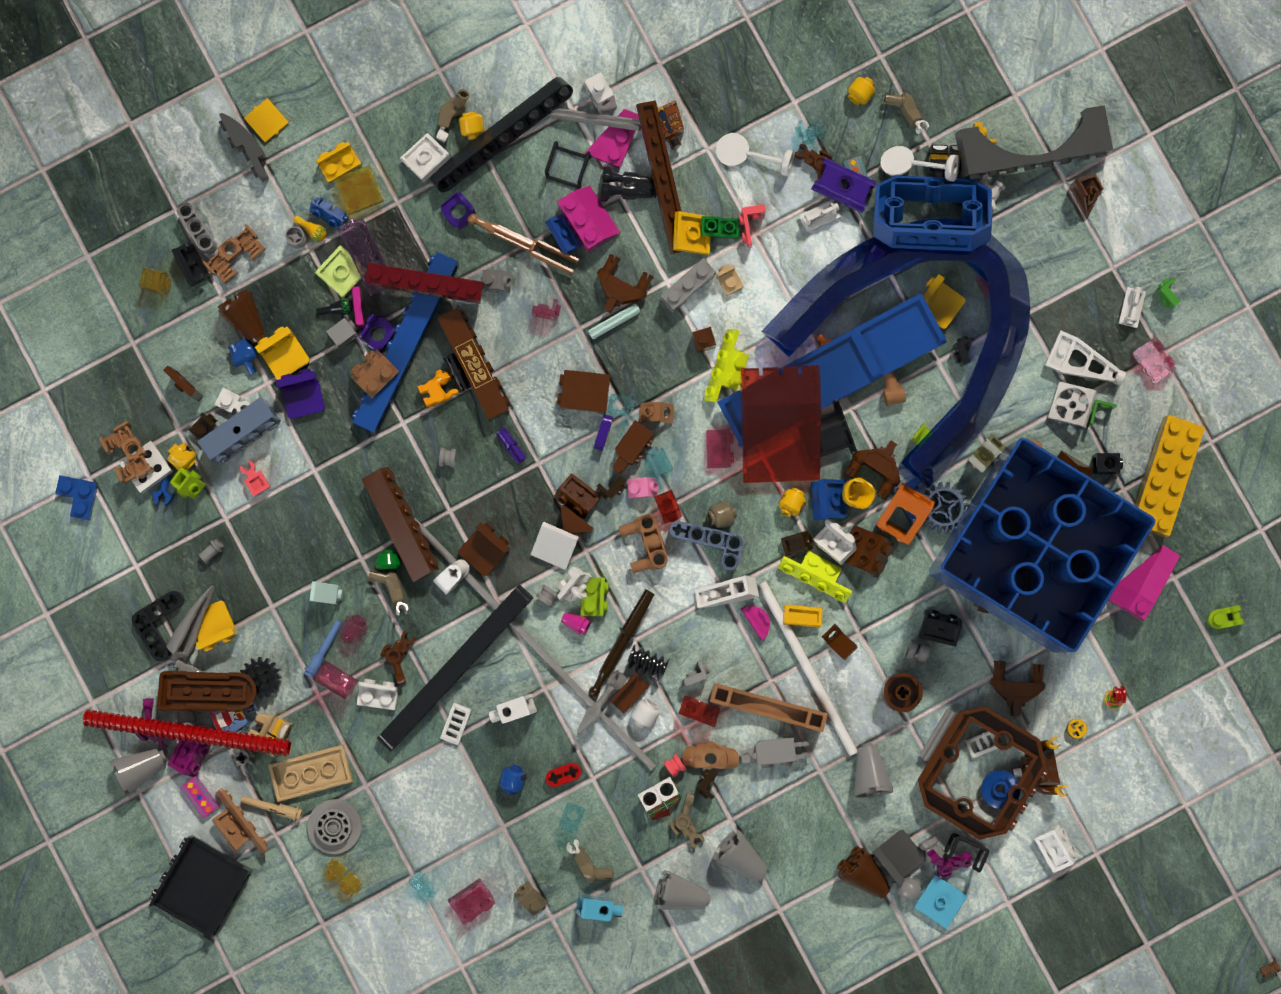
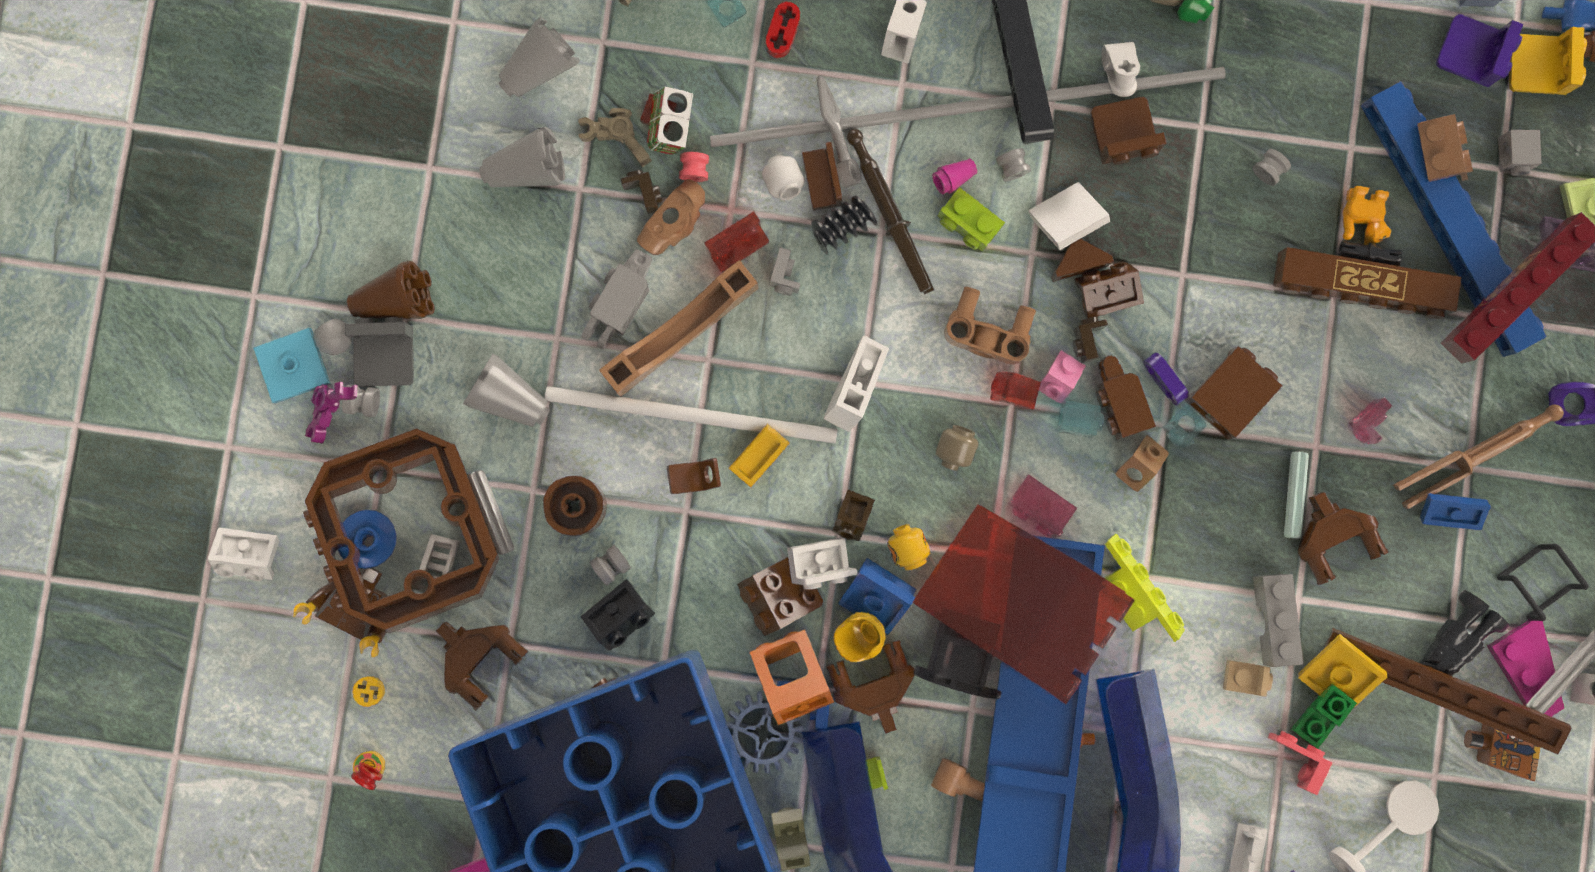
camera: 120 degrees right, 0 degrees up
black piece [316,298,353,316] -> none
dark pink tile [352,287,366,328] -> none
dark purple piece [359,314,395,351] -> none
reddish brown brick [362,467,439,582] -> none
light grey bracket [482,270,512,293] -> none
dark purple axle [496,427,526,464] -> none
dark pink slope [557,186,620,253] -> none
white hips [557,567,592,602] -> none
sand blue beam [669,521,743,571] -> none
reddish brown brick [692,327,716,354] -> none
dark pink tile [741,606,770,641] -> none
neon yellow bracket [778,551,852,603] -> none
black piece [943,833,989,873] -> none

